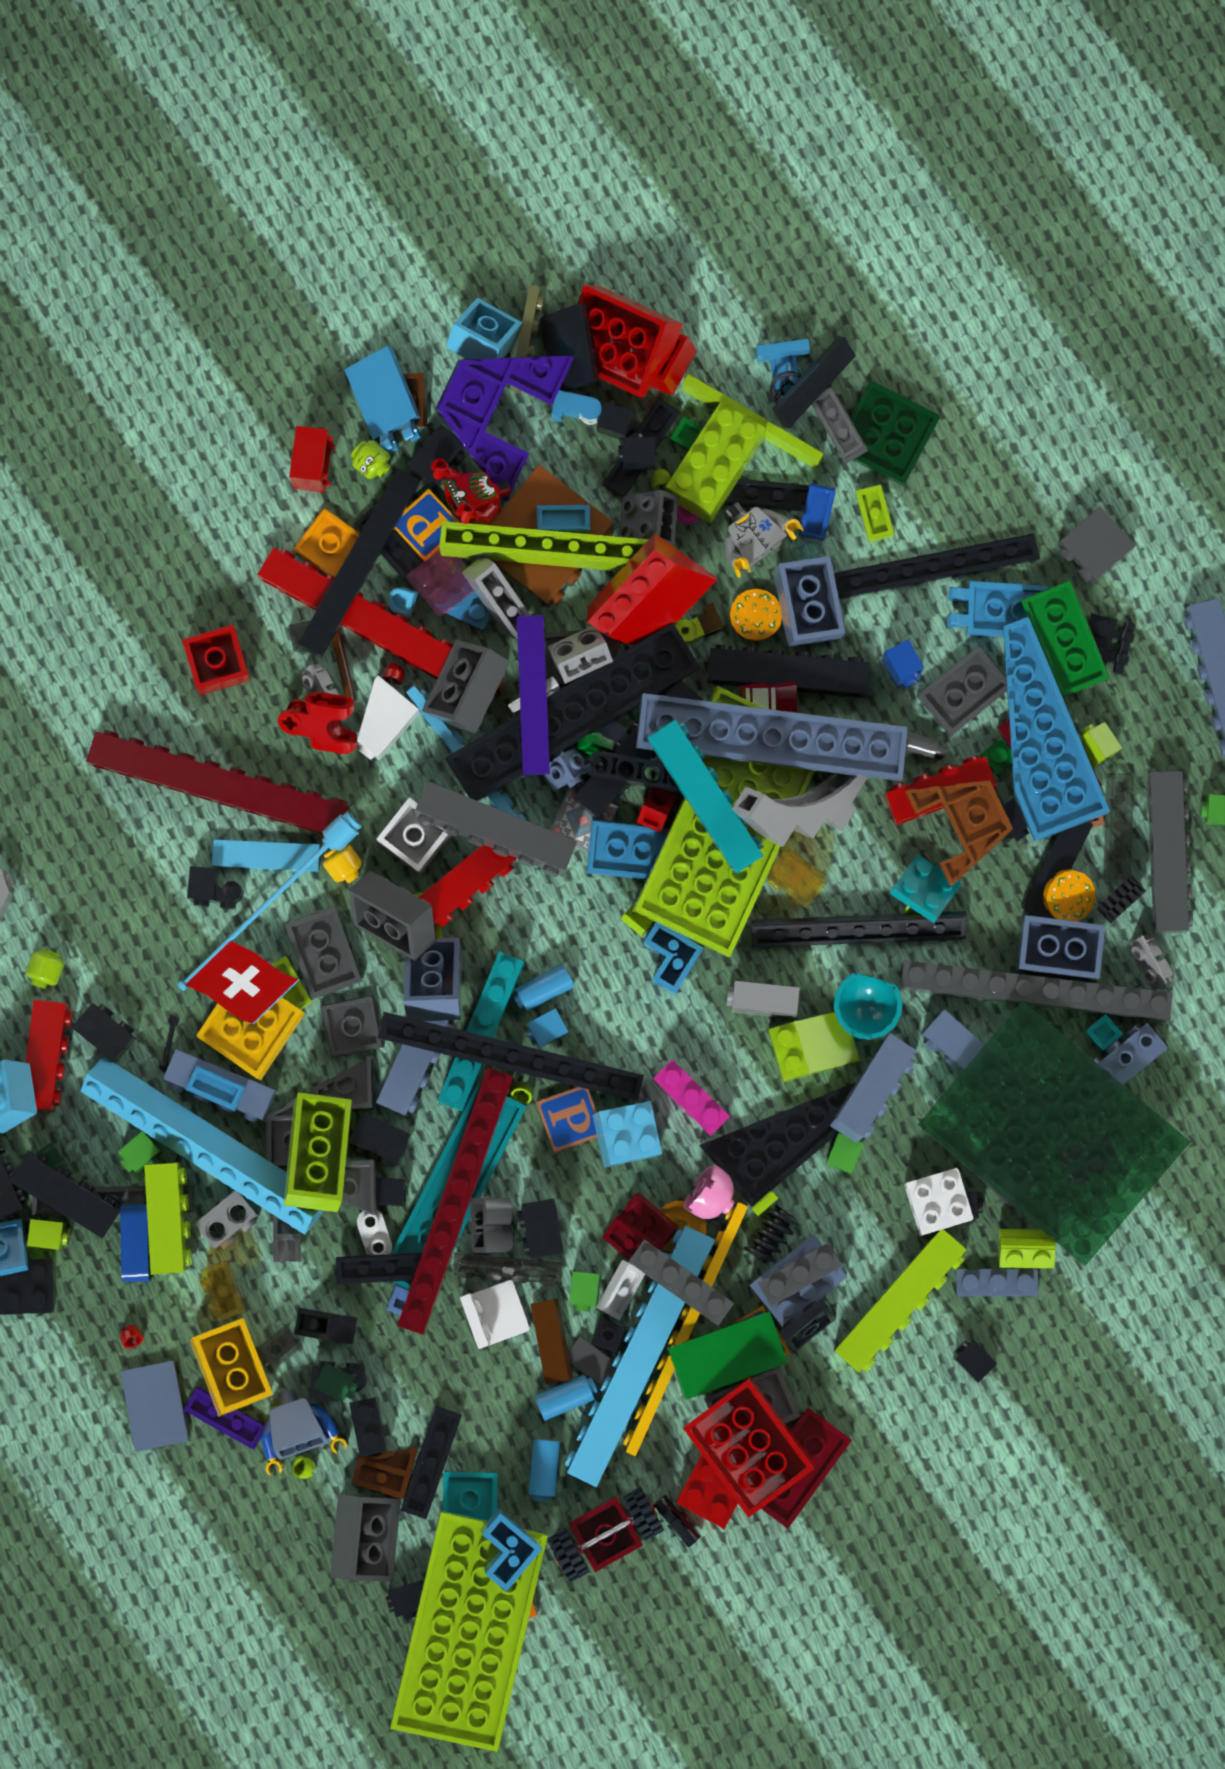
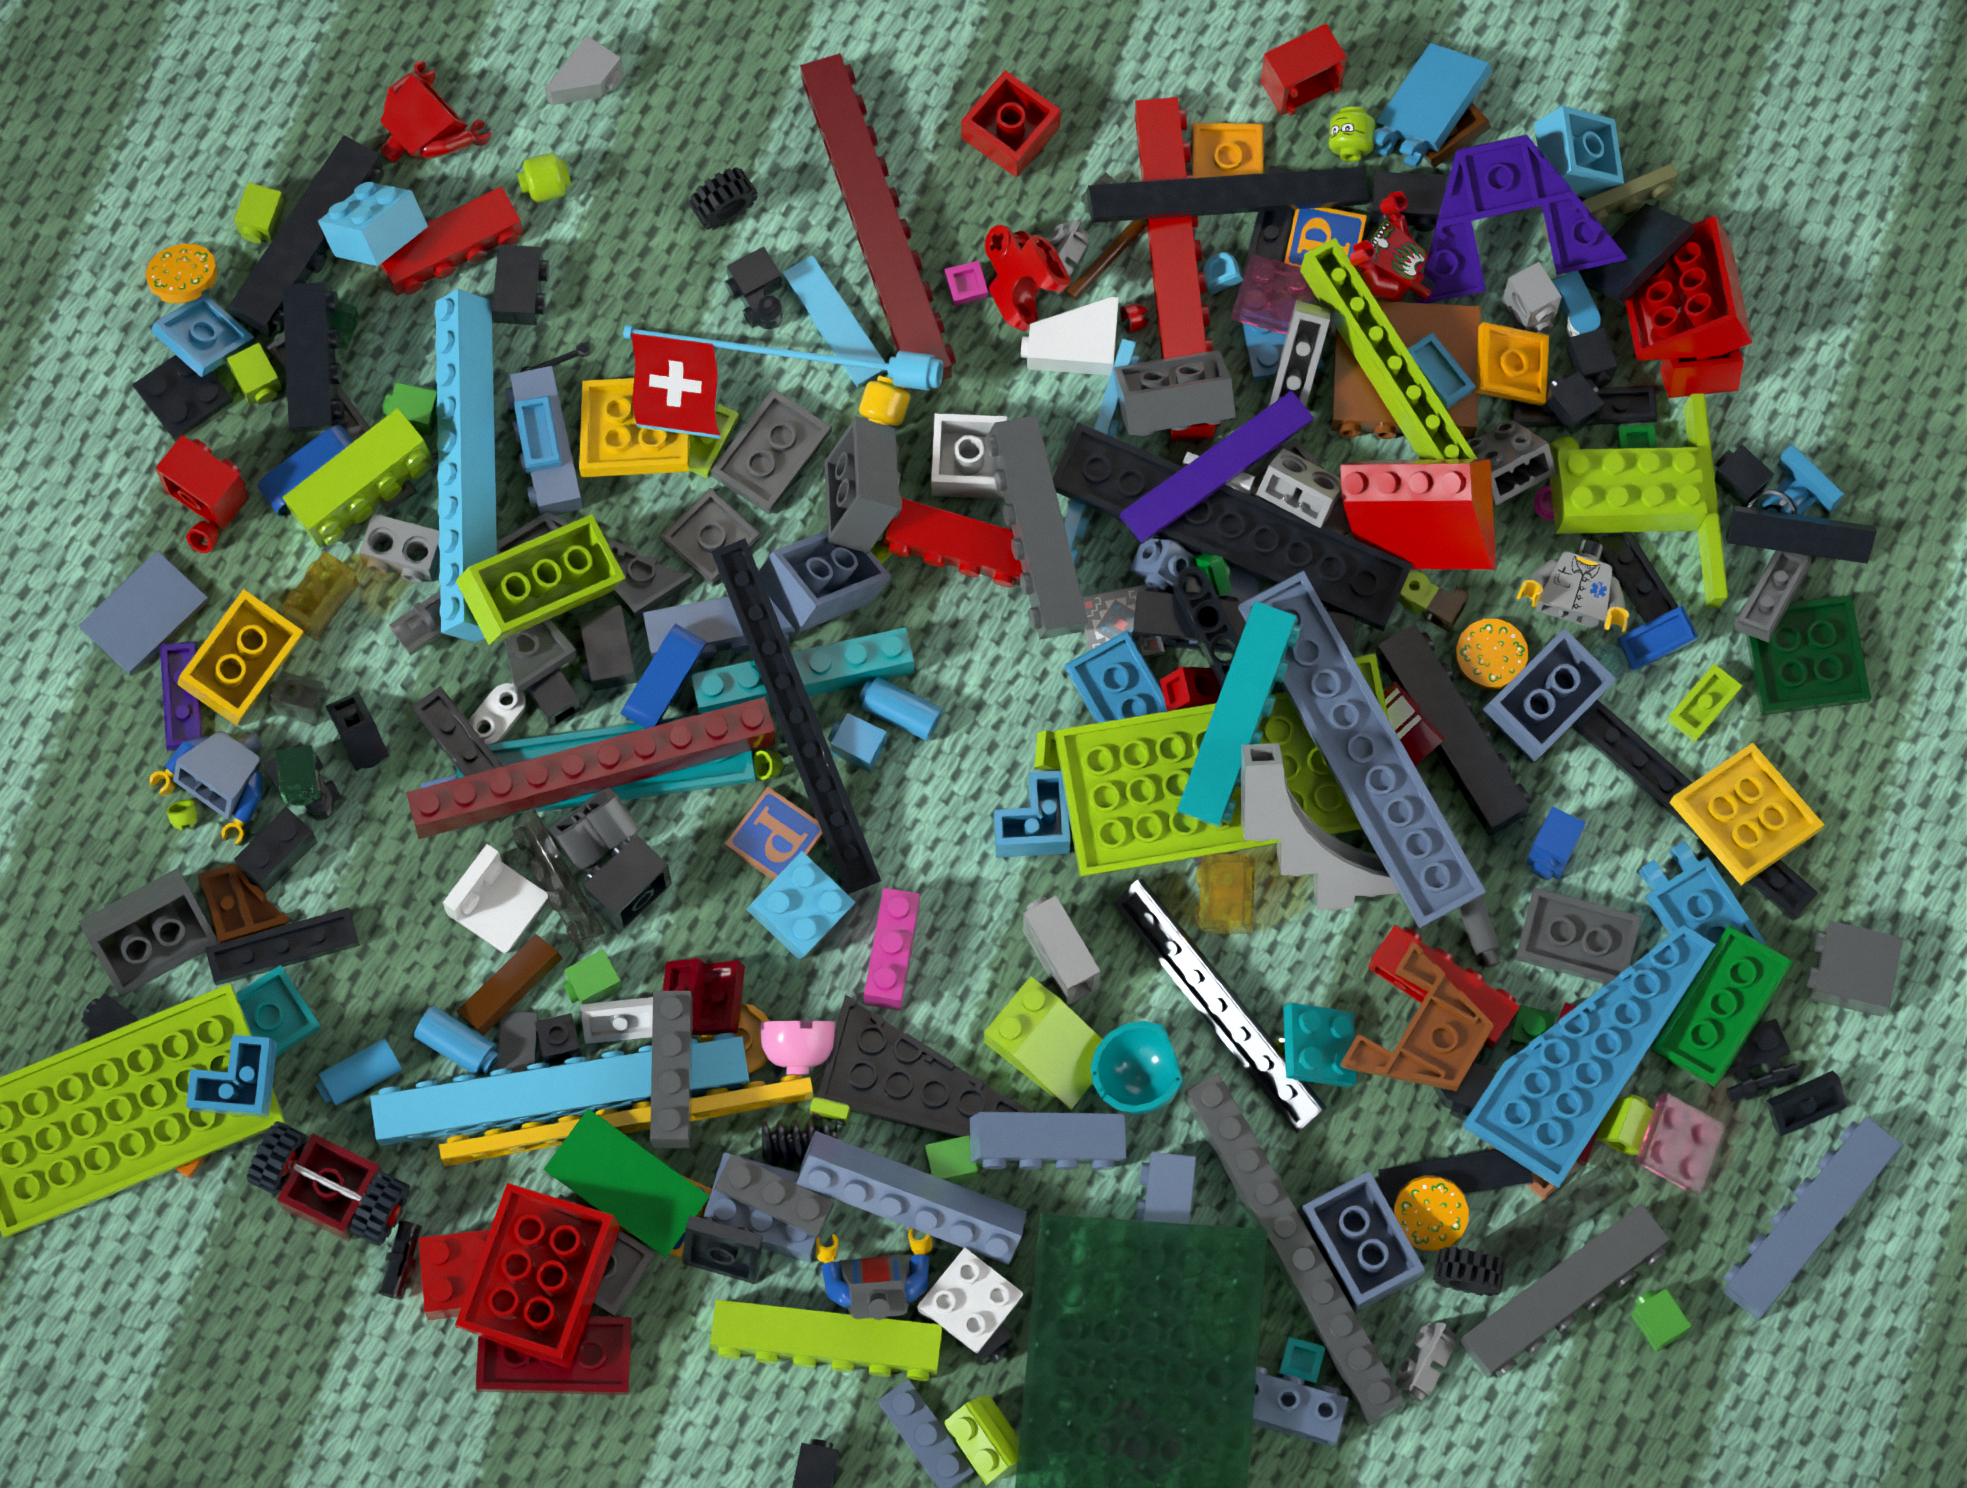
camera: 50 degrees right, 10 degrees down
none -> red brick [155,435,249,531]
none -> blue beam [620,623,707,729]
none -> black tyre [689,167,758,230]
none -> sand blue brick [796,1131,1027,1265]
none -> torso [816,1228,933,1320]
none -> dark pink plate [944,260,988,306]
none -> light orange tile [1475,322,1549,406]
none -> light grey brick [1502,262,1562,334]
none -> clear pink plate [1635,1093,1726,1194]
none -> yellow plate [1669,743,1824,886]
none -> black brick [1715,445,1774,507]
none -> black plate [1766,1070,1847,1137]

